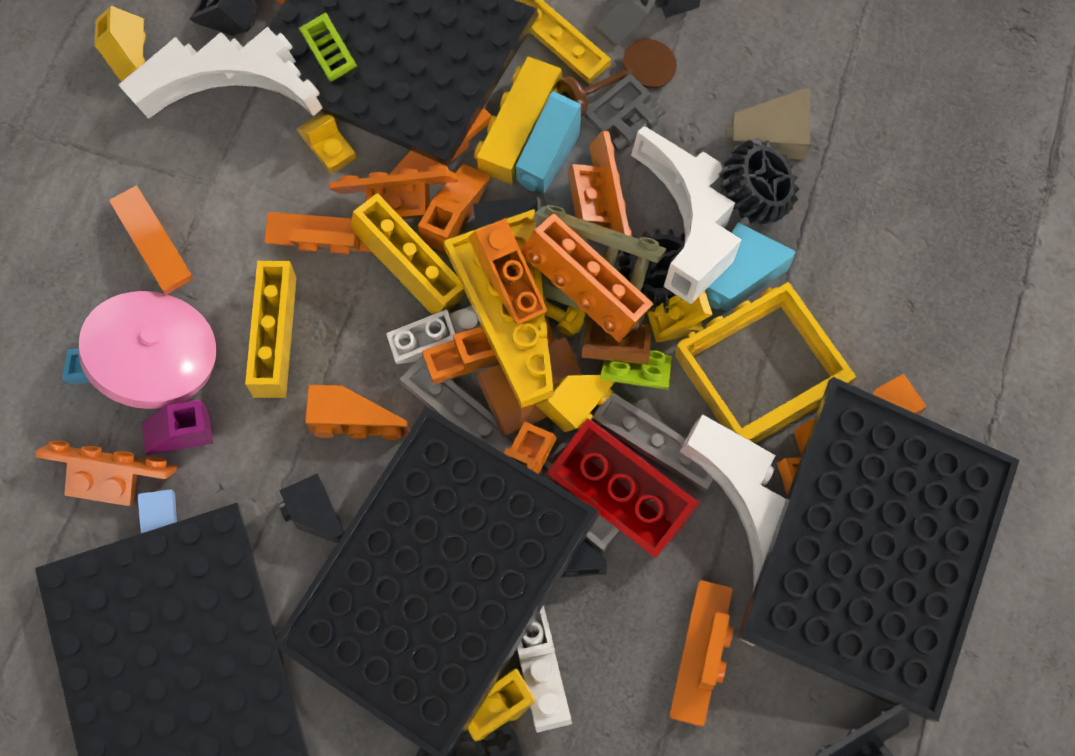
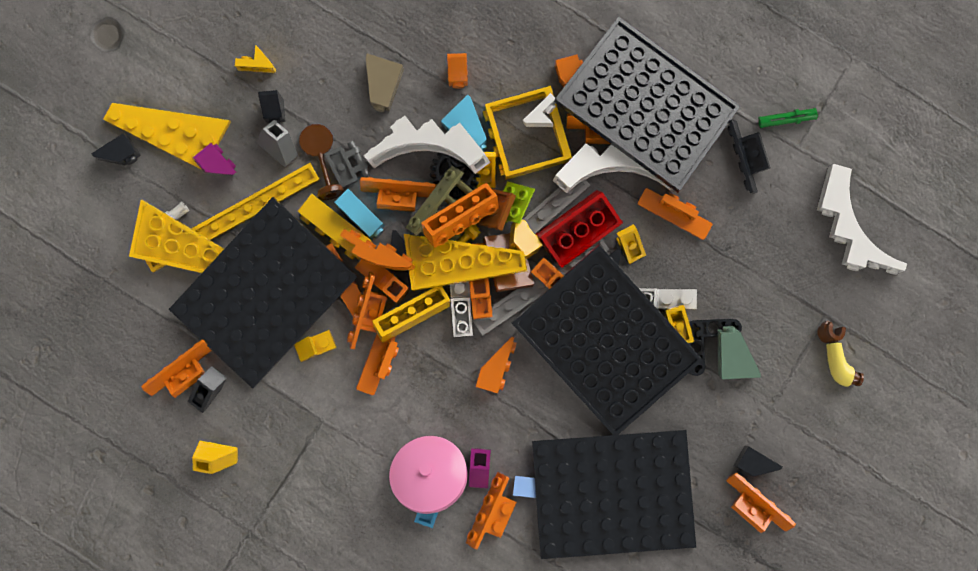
camera: 75 degrees left, 15 degrees up
orange slope [109,185,194,295] -> none
white arch [119,27,323,119] -> none
yellow brick [245,261,297,398] -> none
black slope [278,473,344,543] -> none
lime slope [299,13,357,82] -> none
orange slope [468,218,547,325] -> none
black gear [718,138,800,226] -> none
none -> orange slope [340,229,415,270]
none -> orange slope [447,53,468,89]
none -> white slope [523,93,556,127]
none -> yellow slope [616,224,646,264]

